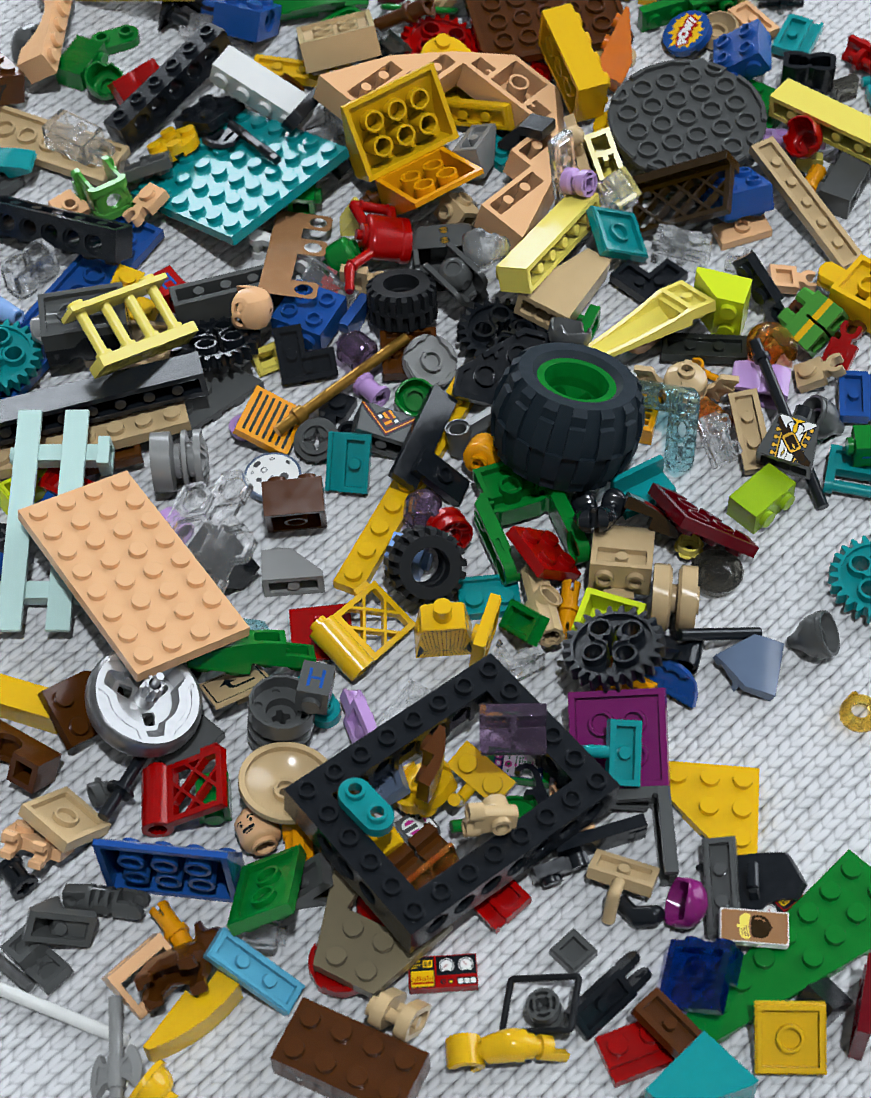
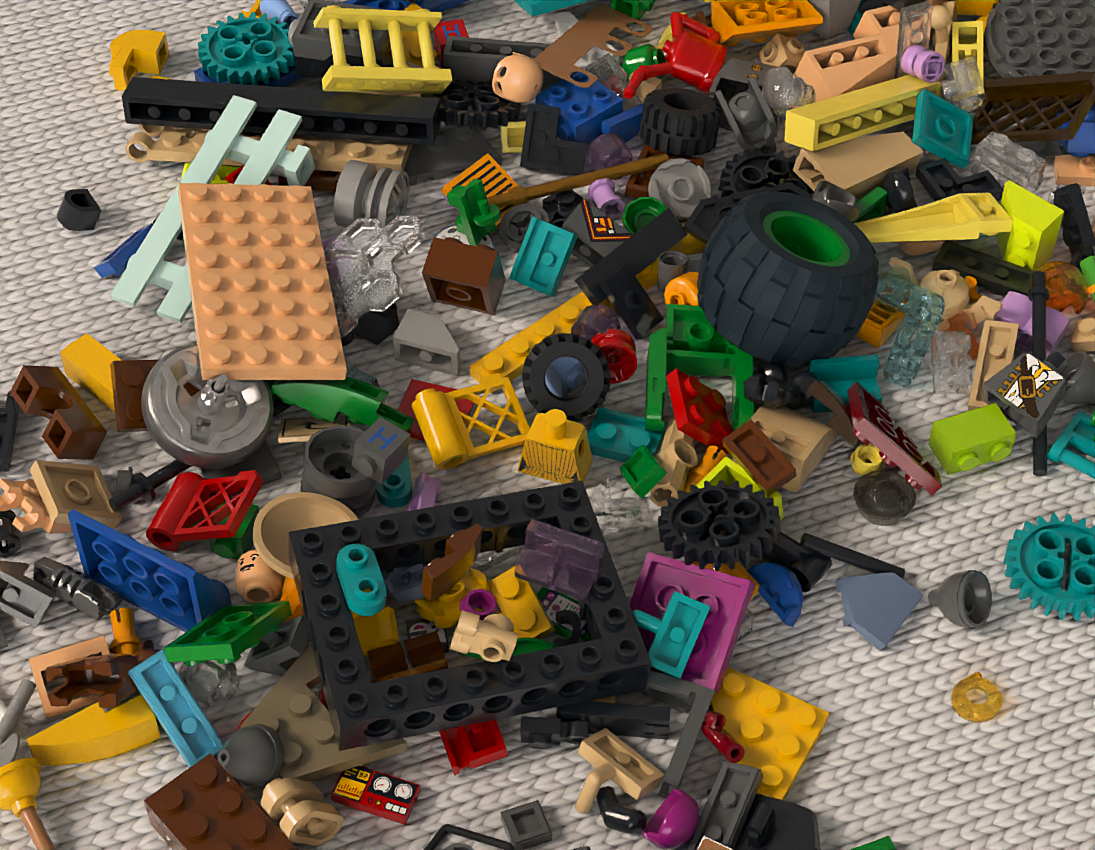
camera: 20 degrees right, 5 degrees down
yellow plate [469,593,502,667] -> none
tan wheel [650,563,700,632] -> none
none -> dark grey helmet [218,724,285,786]
none -> green hips [447,179,501,246]
none -> magenta plate [459,589,499,620]
none -> dark red arm [701,711,745,763]
none -> reddish brown plate [722,419,797,497]
none -> black hair [882,167,918,213]

